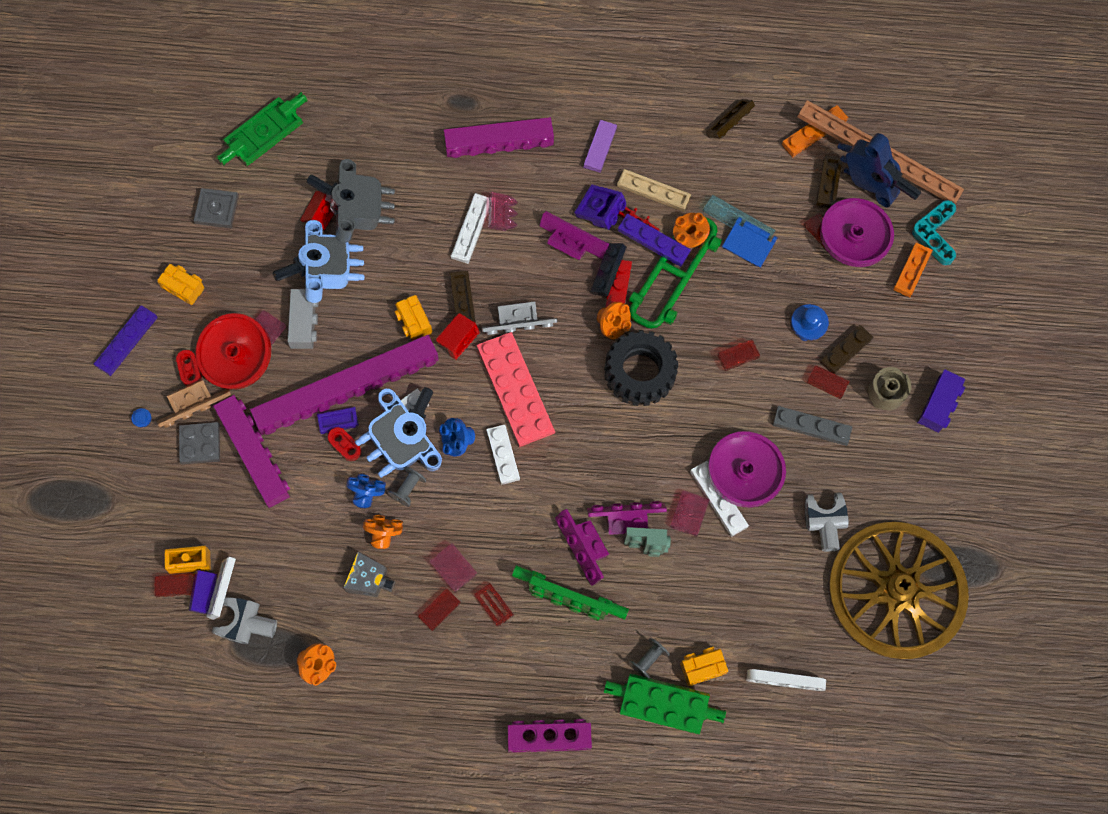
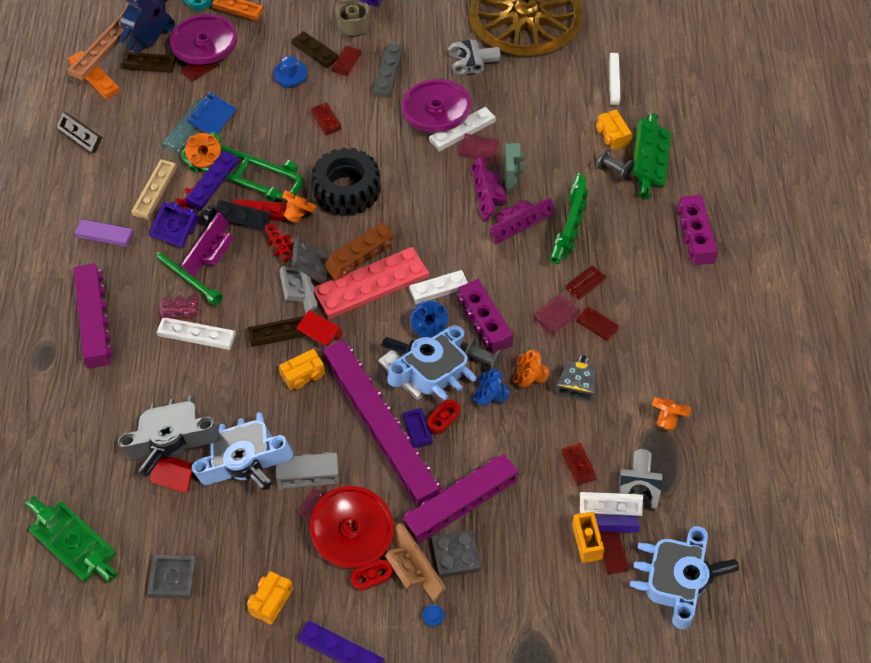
camera: 90 degrees left, 15 degrees down
none -> green piece [156,252,223,306]
none -> black tile [202,207,216,226]
none -> red piece [265,223,294,263]
none -> flat silver plate [292,237,328,284]
none -> dark orange brick [324,222,395,281]
none -> magenta brick [456,279,513,354]
none -> clear red plate [561,443,597,486]
none -> piece [630,526,739,629]

